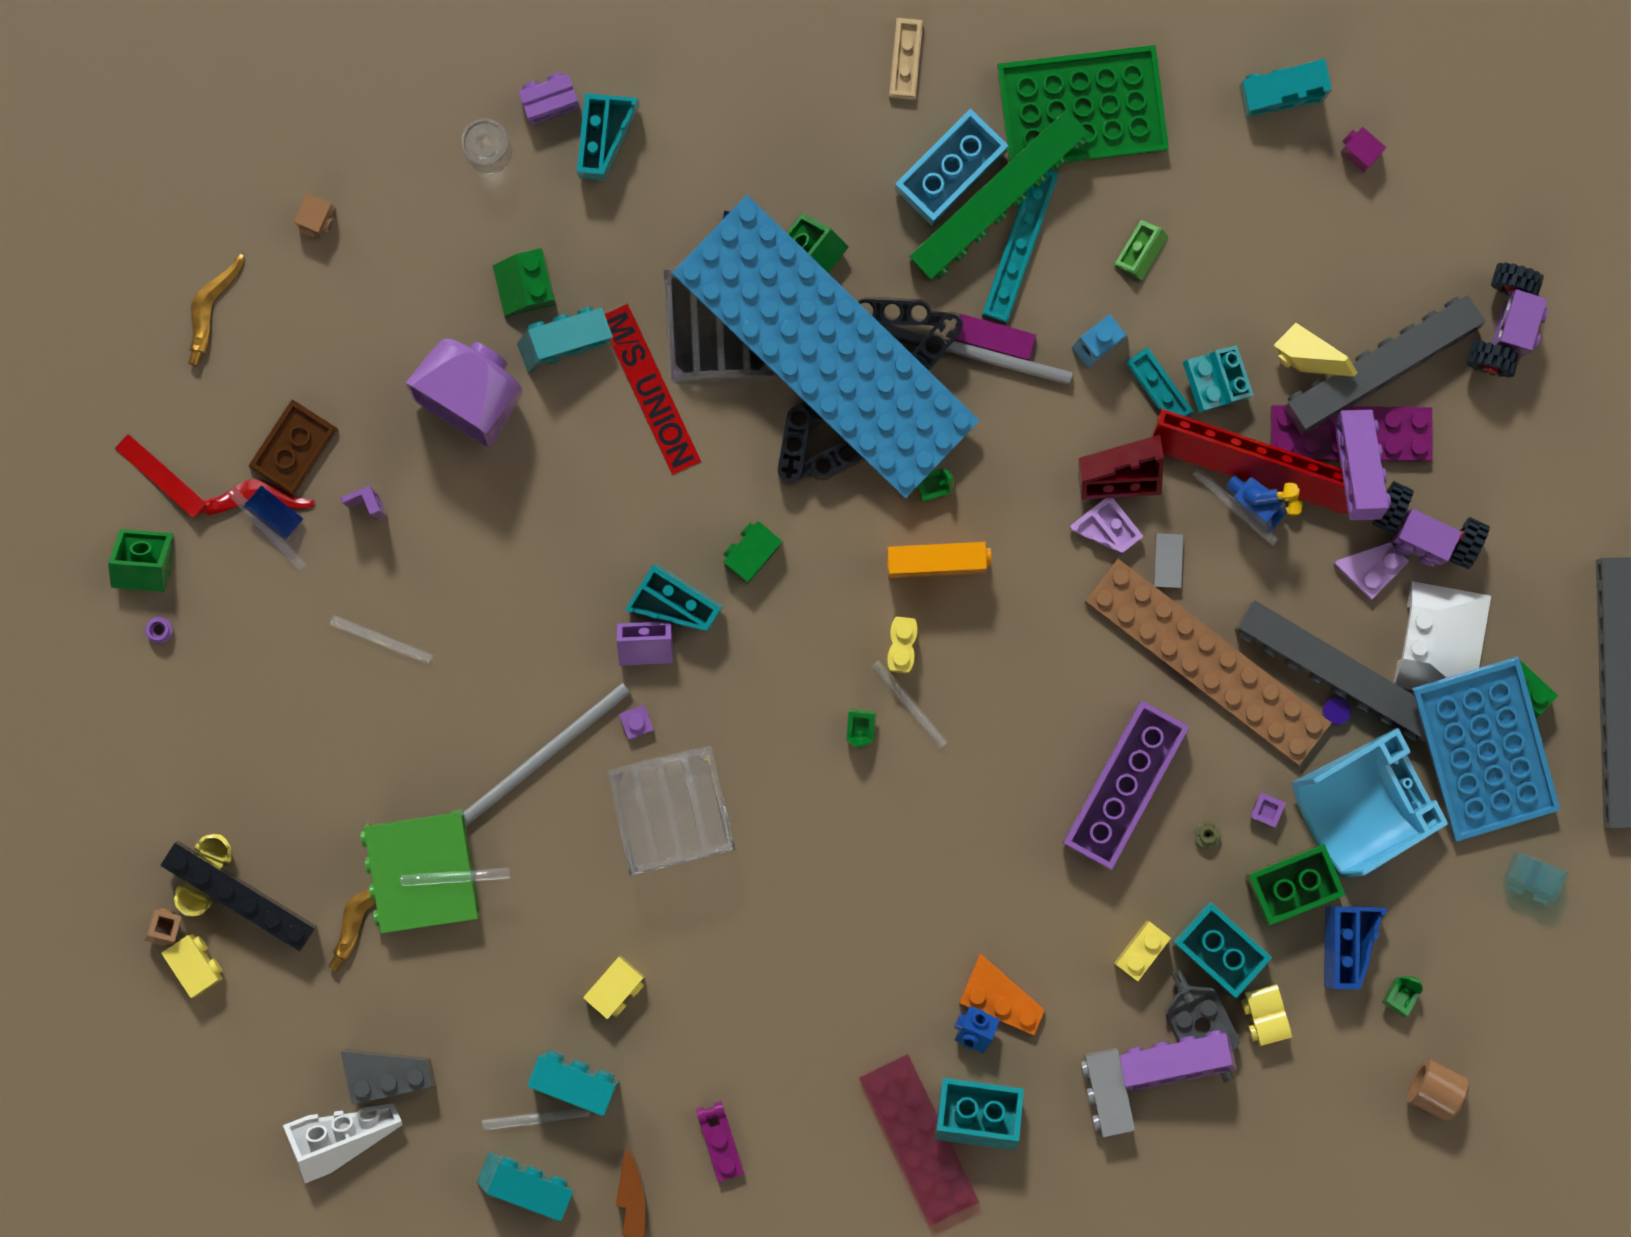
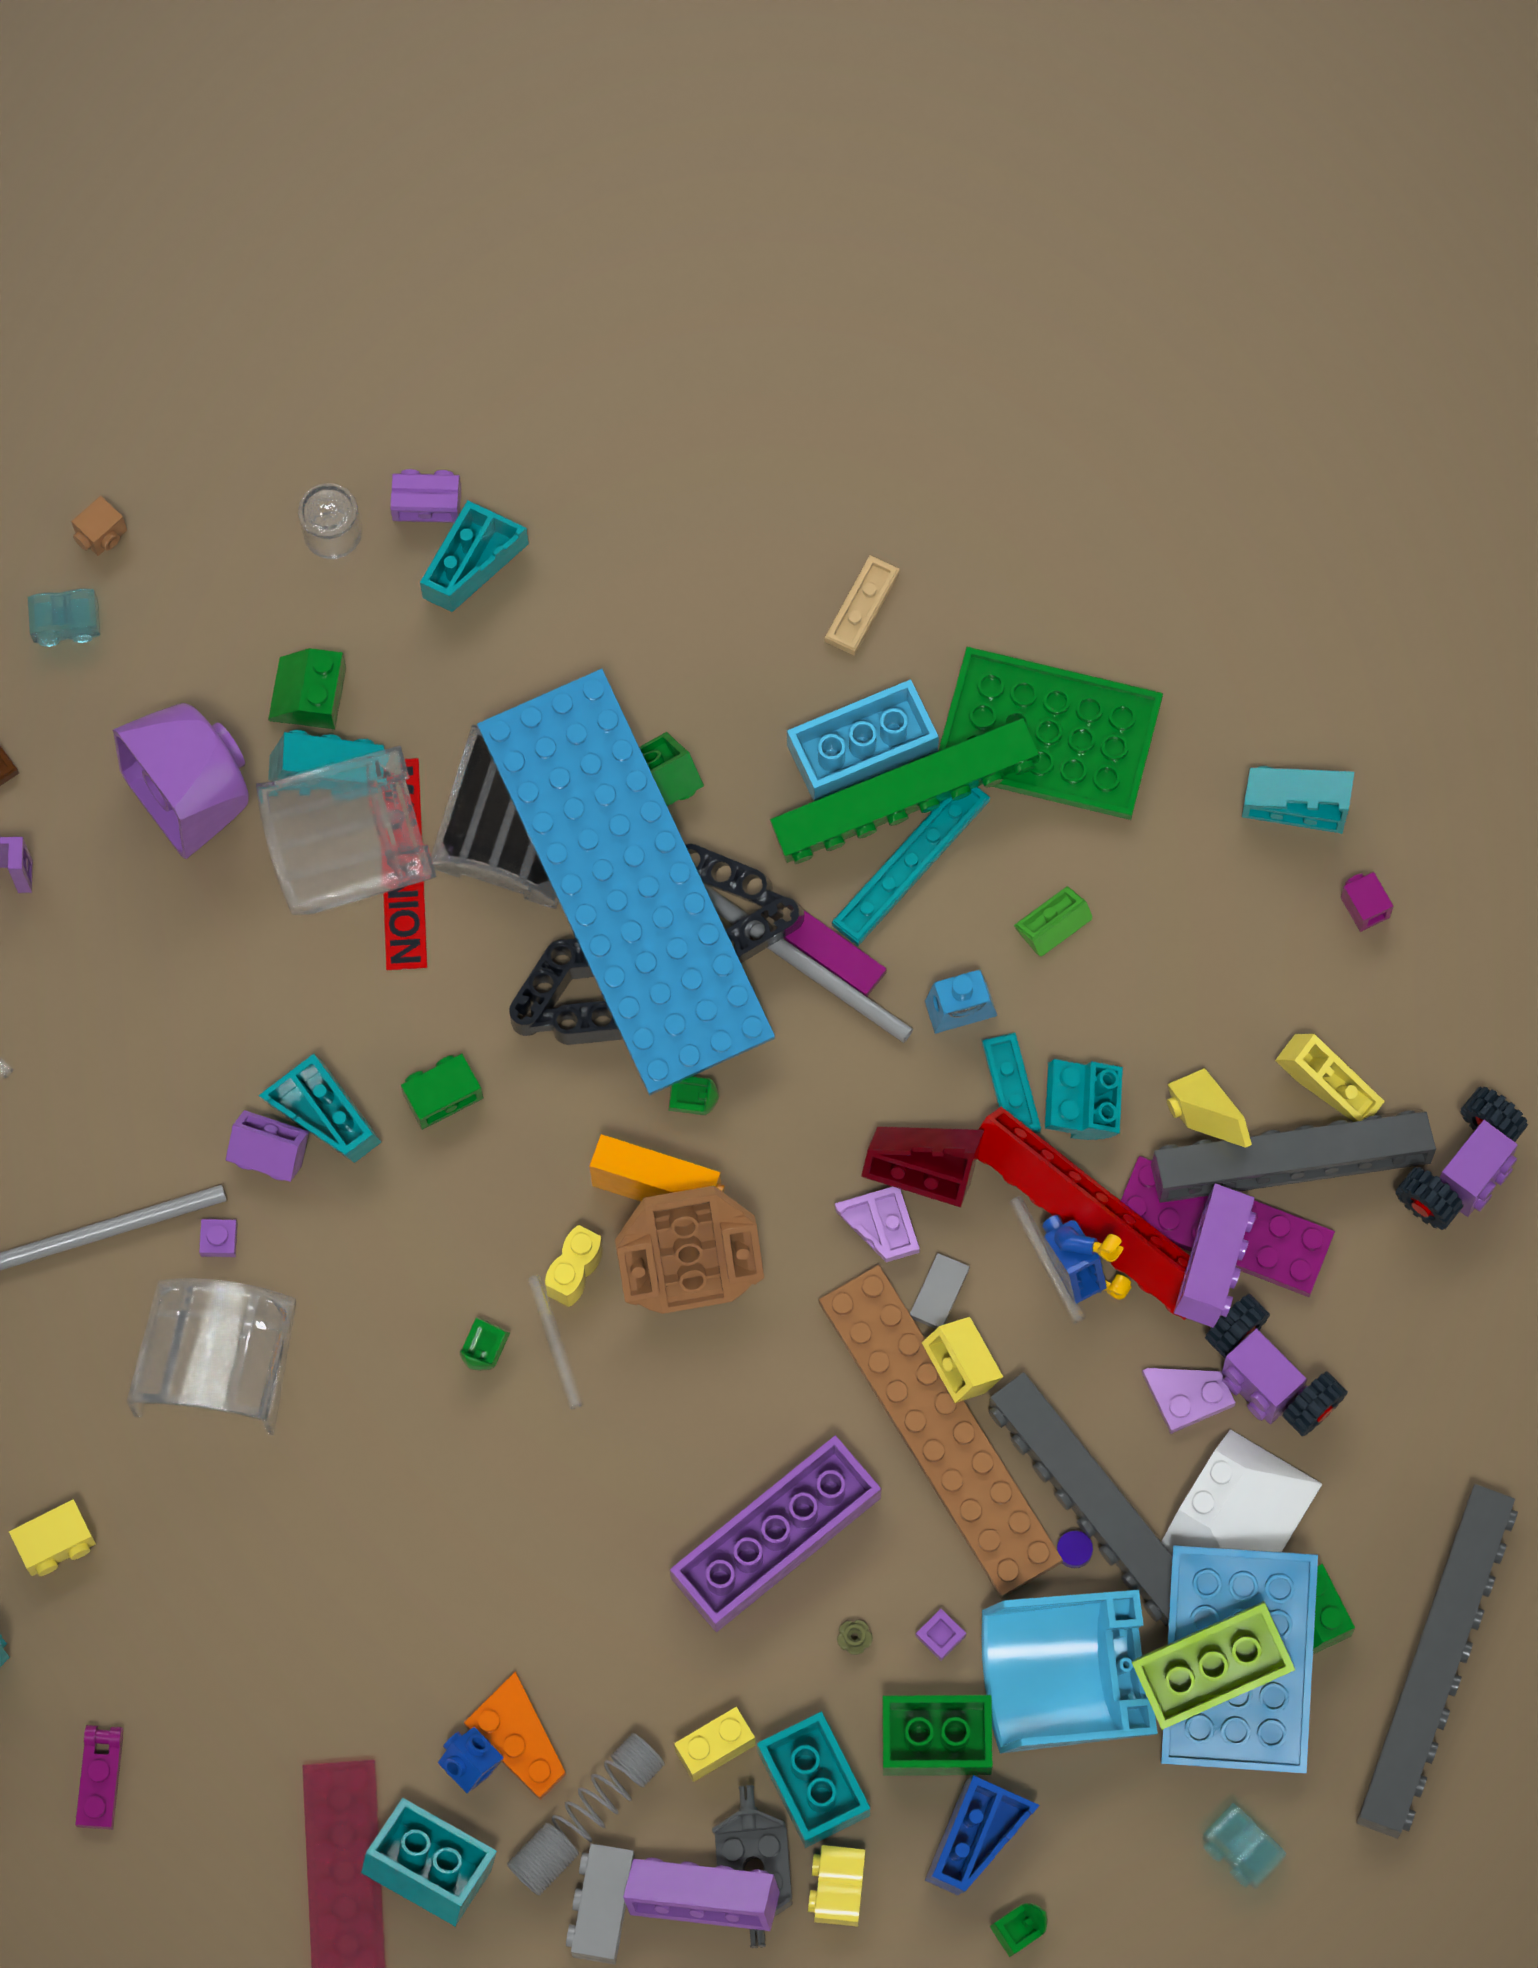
camera: 20 degrees right, 15 degrees down
none -> clear light blue brick [27,589,100,647]
none -> clear windscreen [256,745,437,915]
none -> light grey piece [507,1733,665,1896]
none -> medium nougat piece [615,1186,764,1314]
none -> light yellow brick [922,1317,1003,1403]
none -> lime brick [1132,1601,1295,1730]
none -> light yellow slope [1275,1034,1385,1122]

